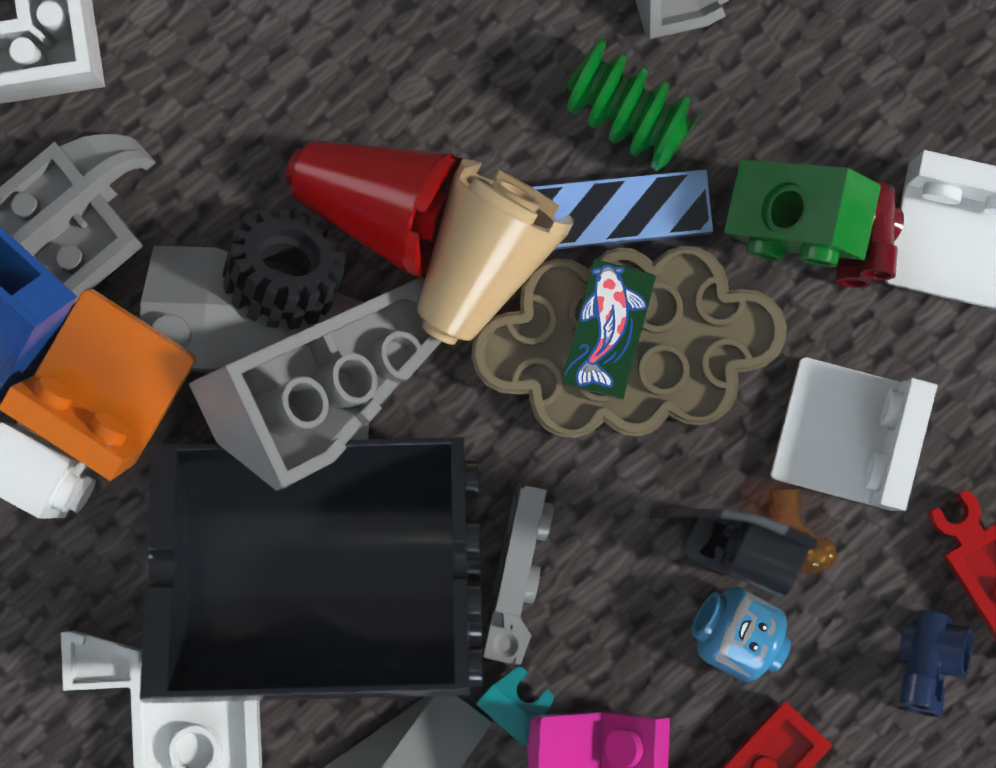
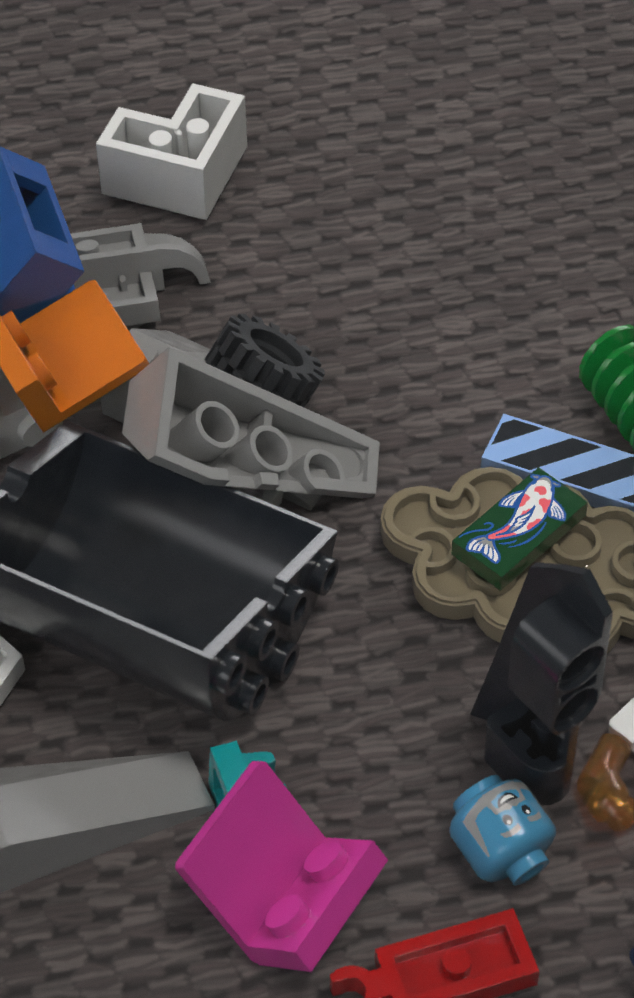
camera: 30 degrees right, 35 degrees down
red cone [286,140,463,278] -> none
tan cone [417,159,574,345] -> none
light grey hinge [482,484,553,665] -> none

